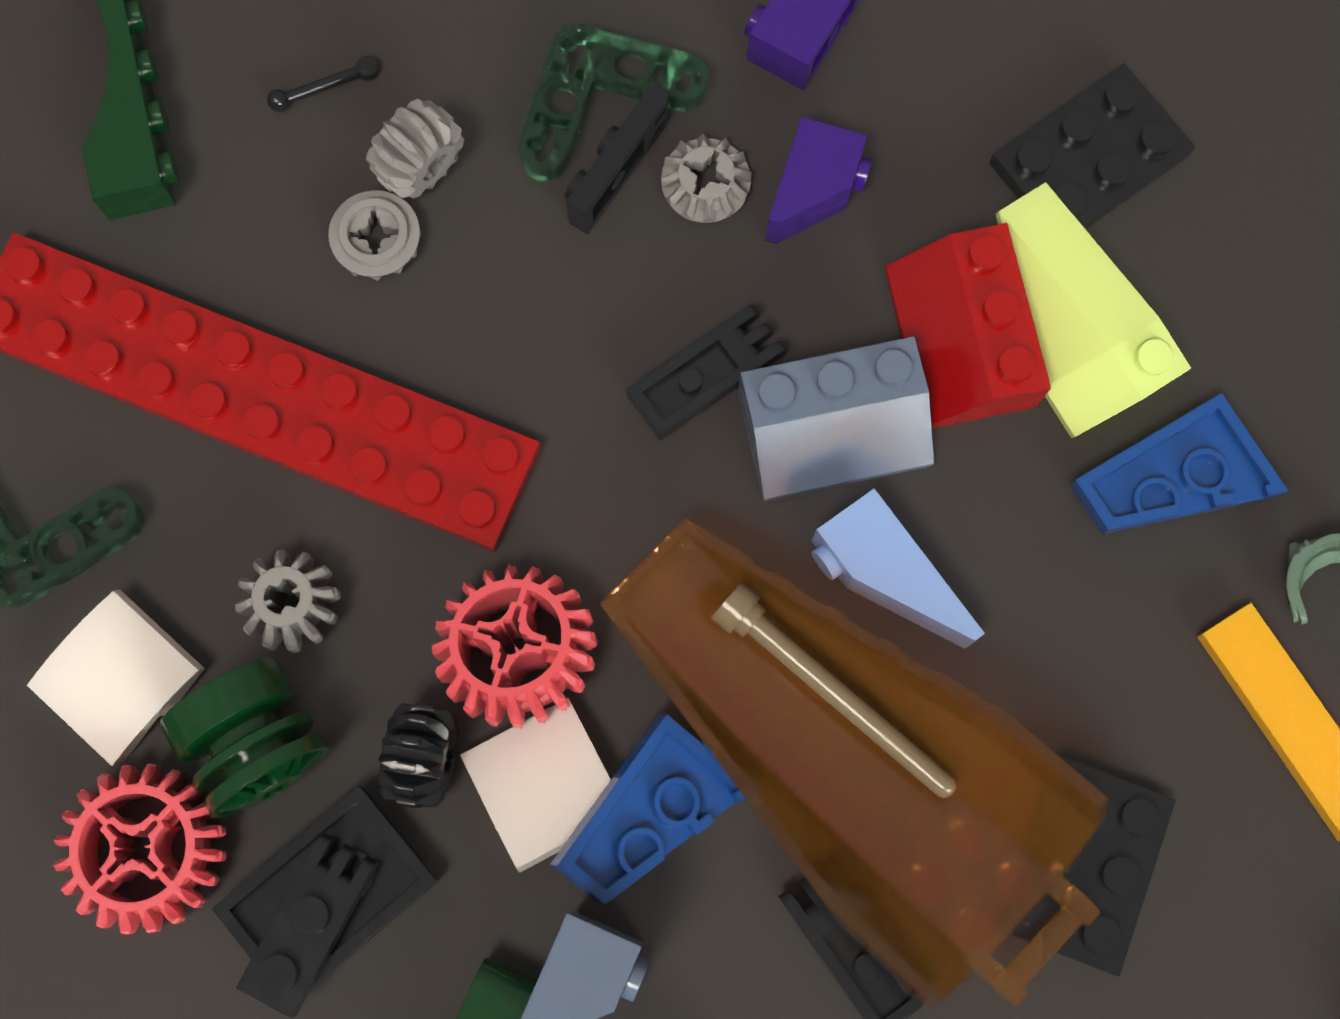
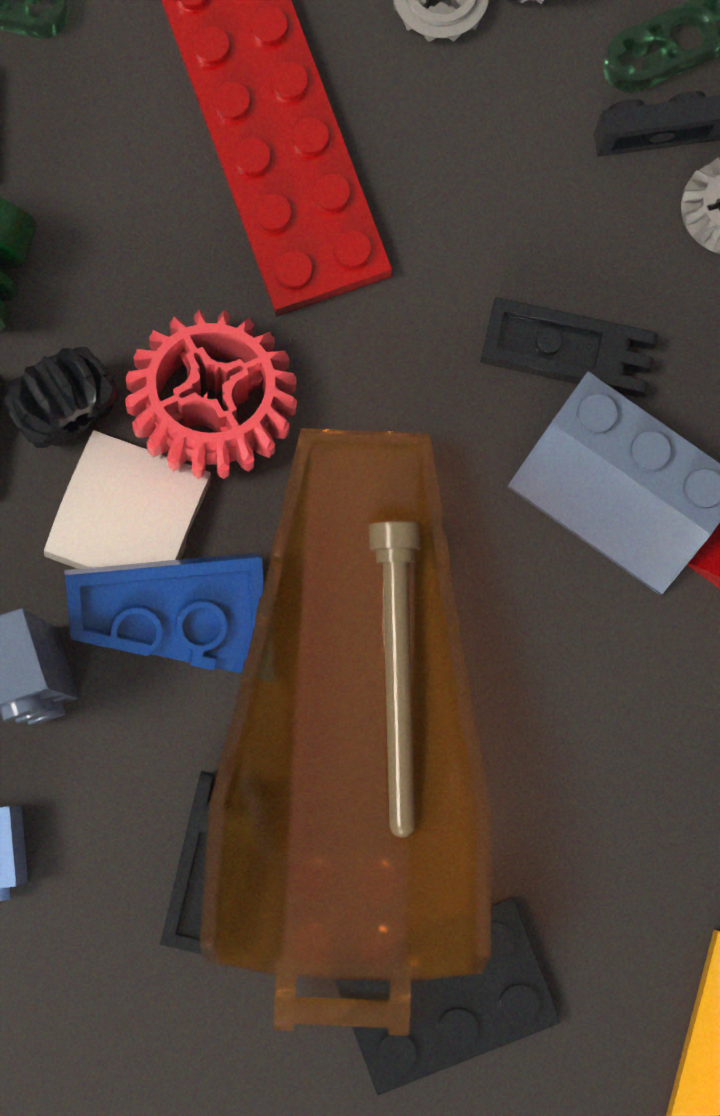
camera: 45 degrees right, 5 degrees up
light grey gear [235,550,341,653] -> none
light blue slope [811,488,985,649] -> none

